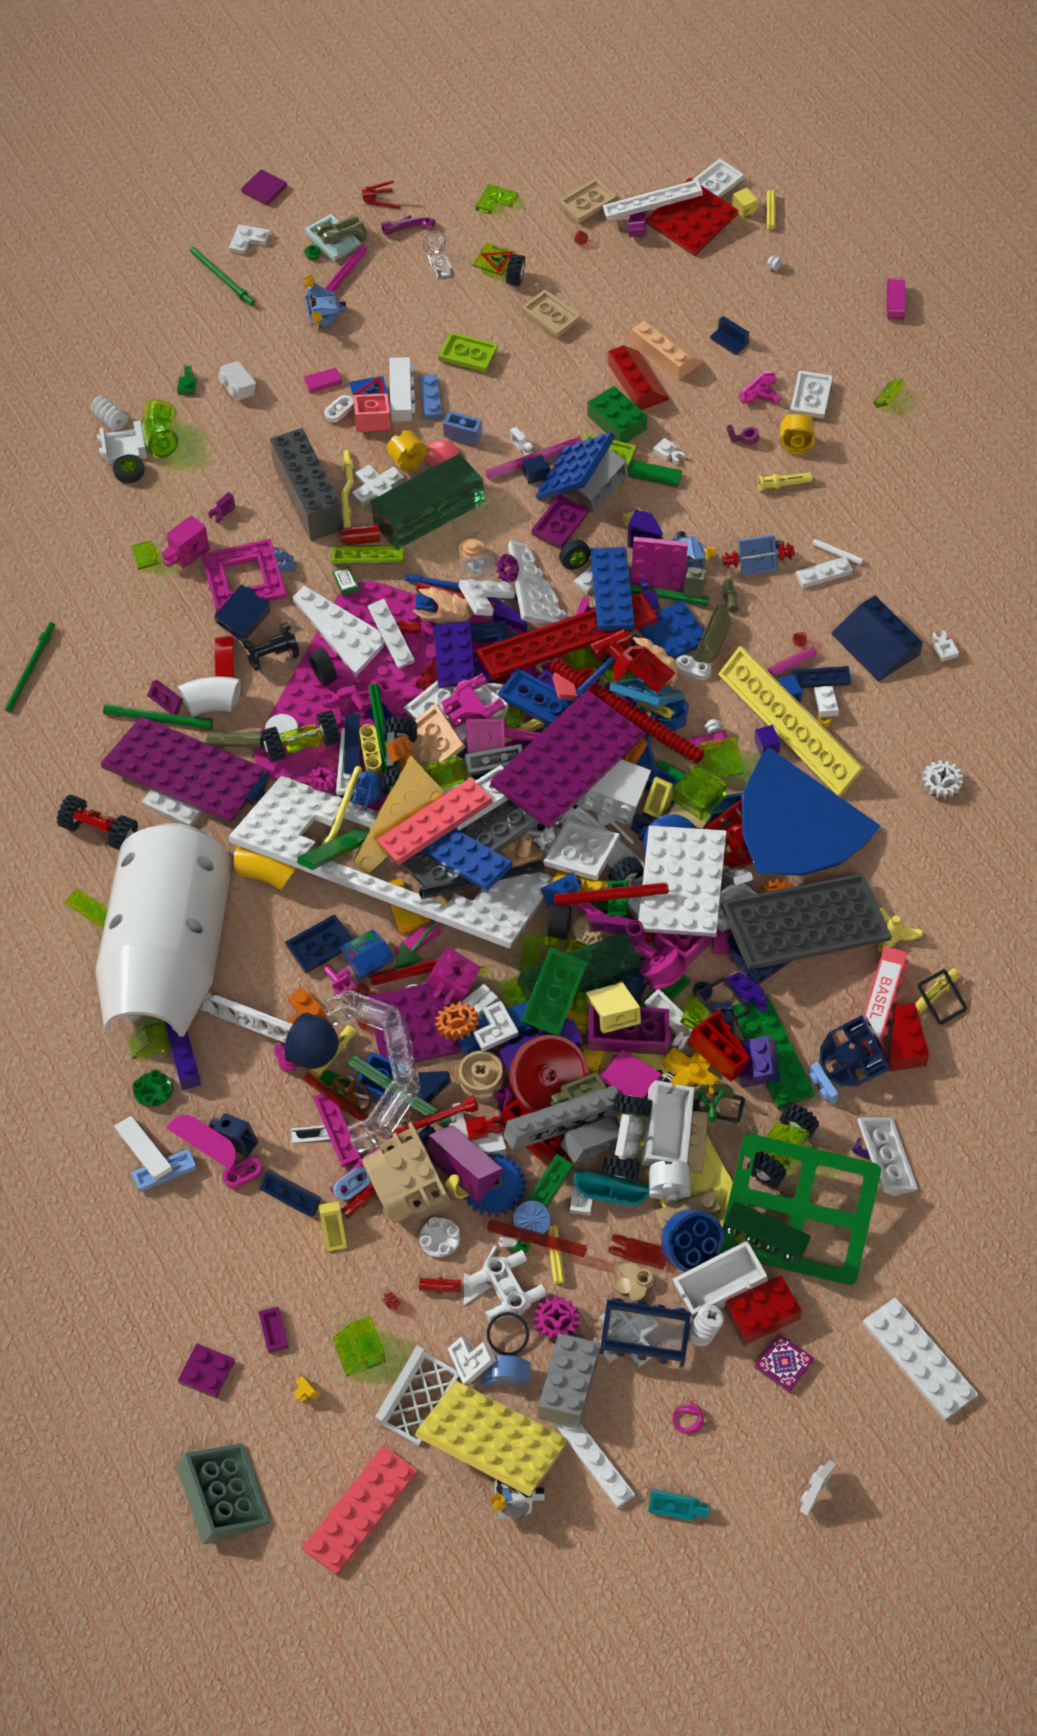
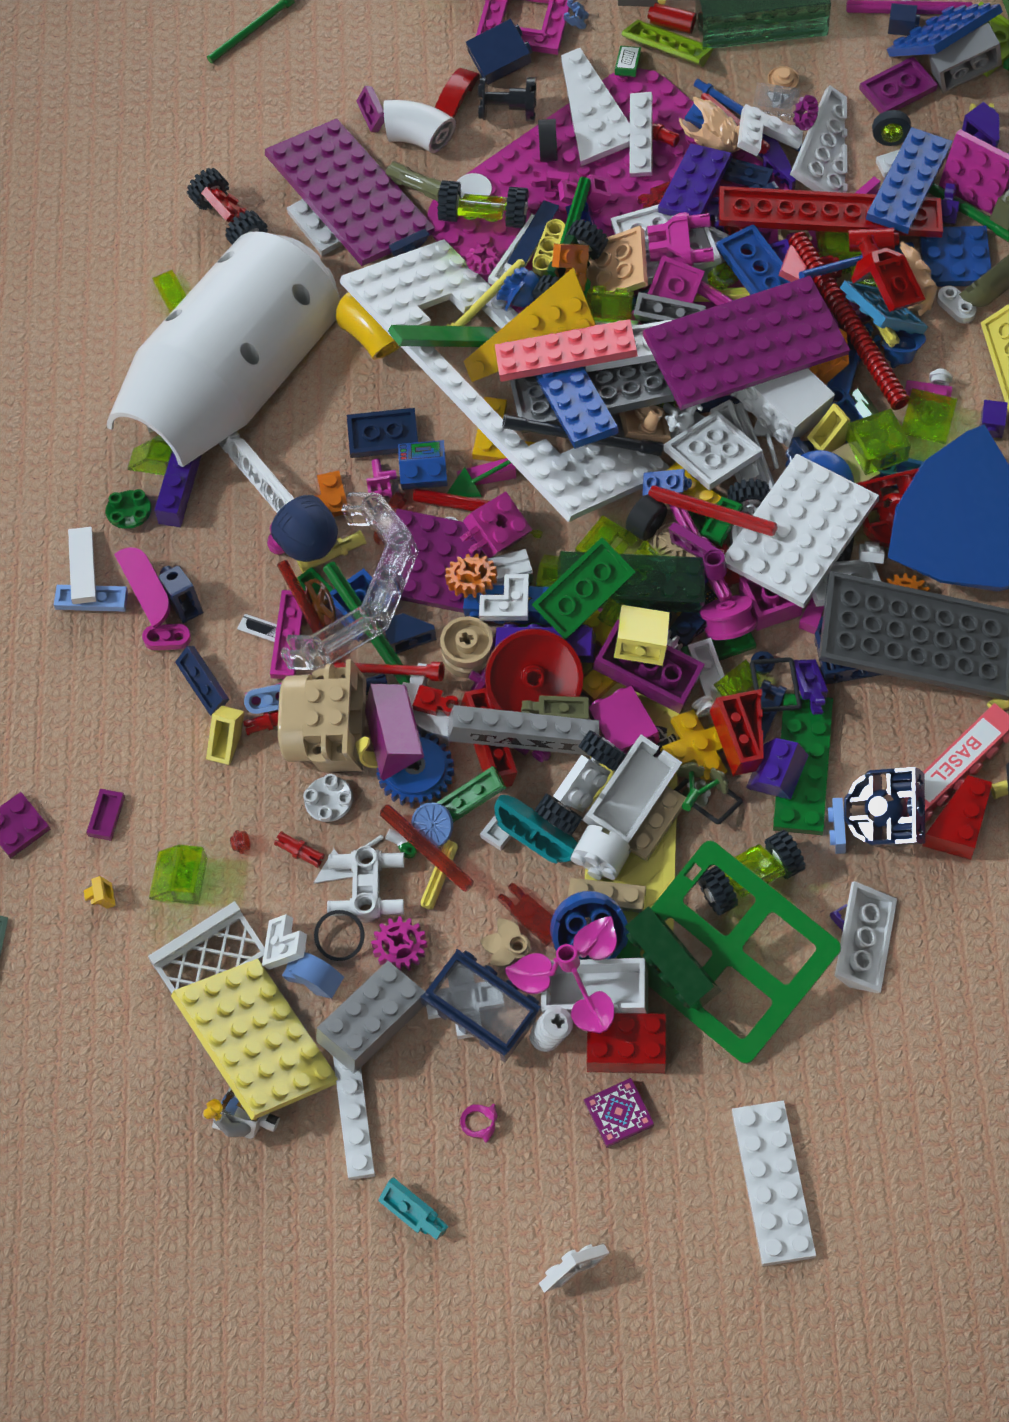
camera: 30 degrees right, 5 degrees up
green piece [103,704,213,730] -> none
coral plate [302,1445,418,1576] -> none
light grey brick [560,1117,620,1163] -> none
none -> dark pink plant [505,916,617,1033]

